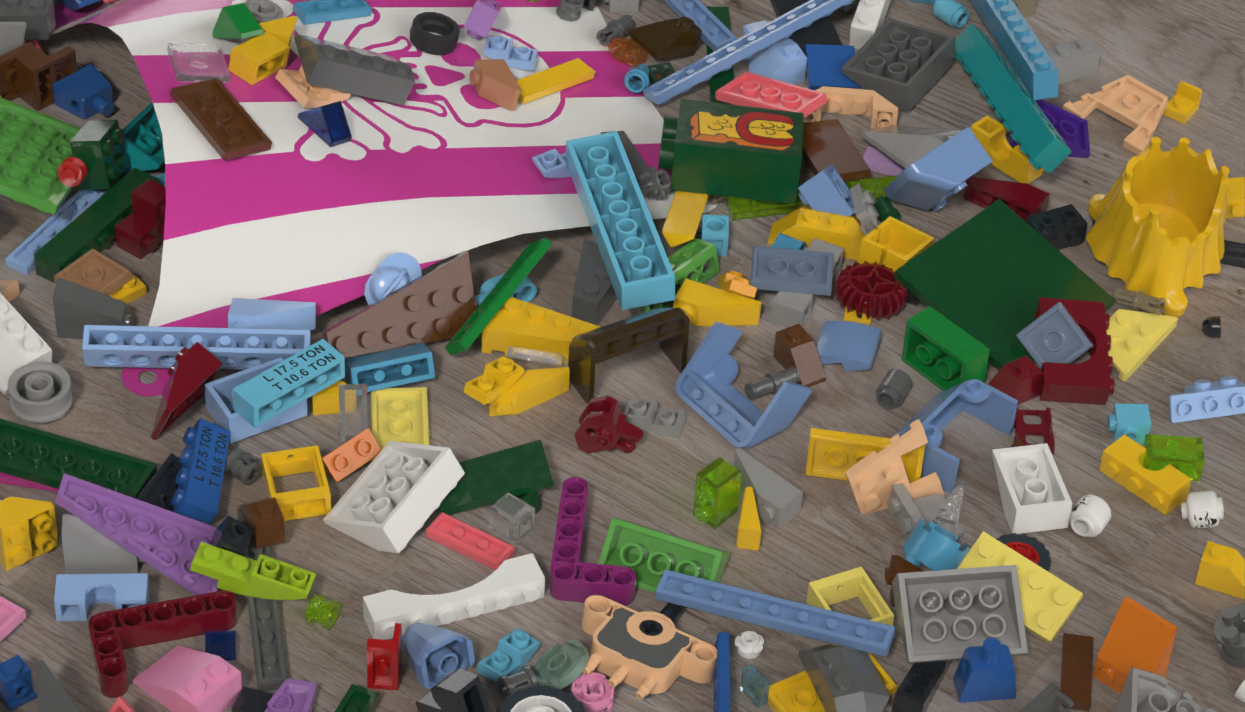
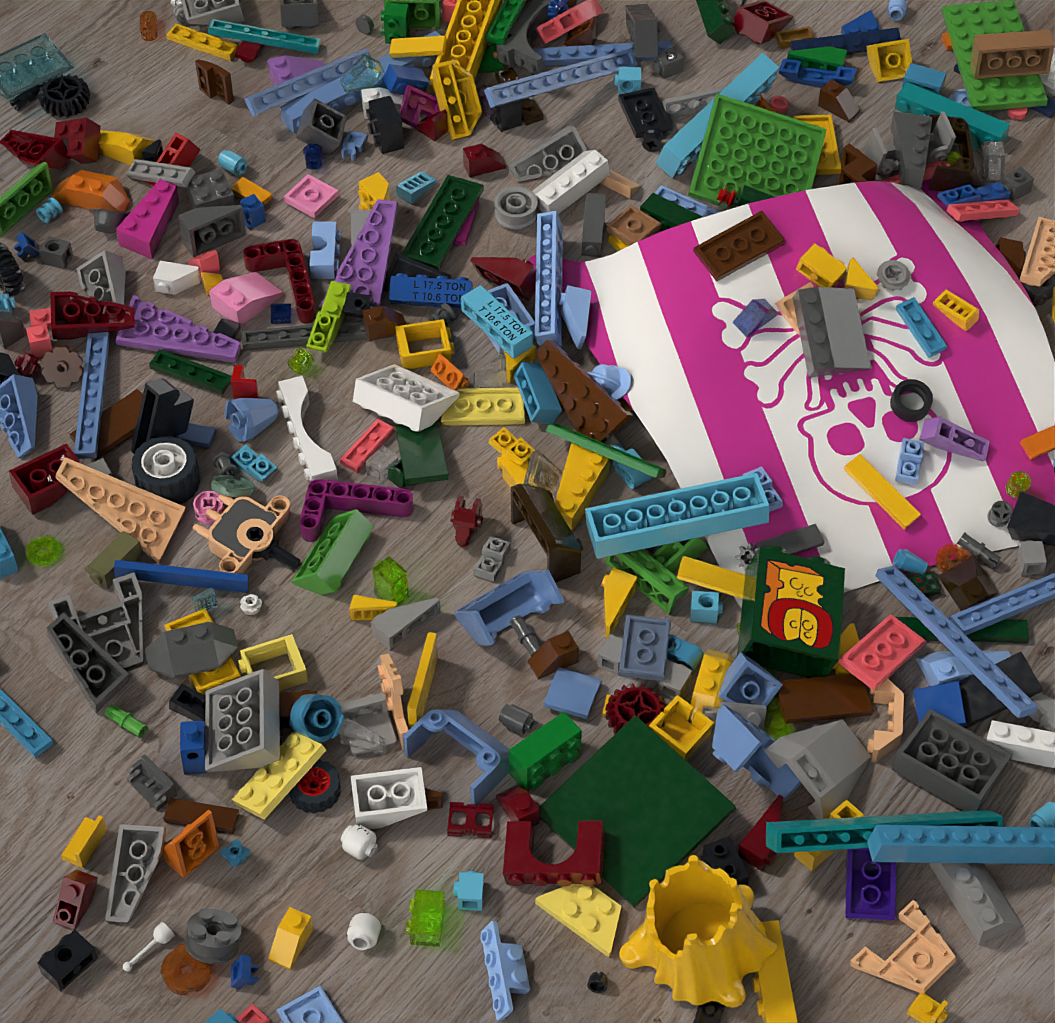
camera: 95 degrees right, 10 degrees up
clear tile [167,42,231,83] -> none
green slope [212,3,263,39] -> none
nougat slope [469,59,521,111] -> none
medium blue plate [655,570,895,657] -> none
light orange slope [717,271,757,299] -> none
sand blue tile [1016,302,1094,368] -> none
yellow arch [1099,434,1192,515] -> none
dark tan axle [1112,287,1166,316] -> none

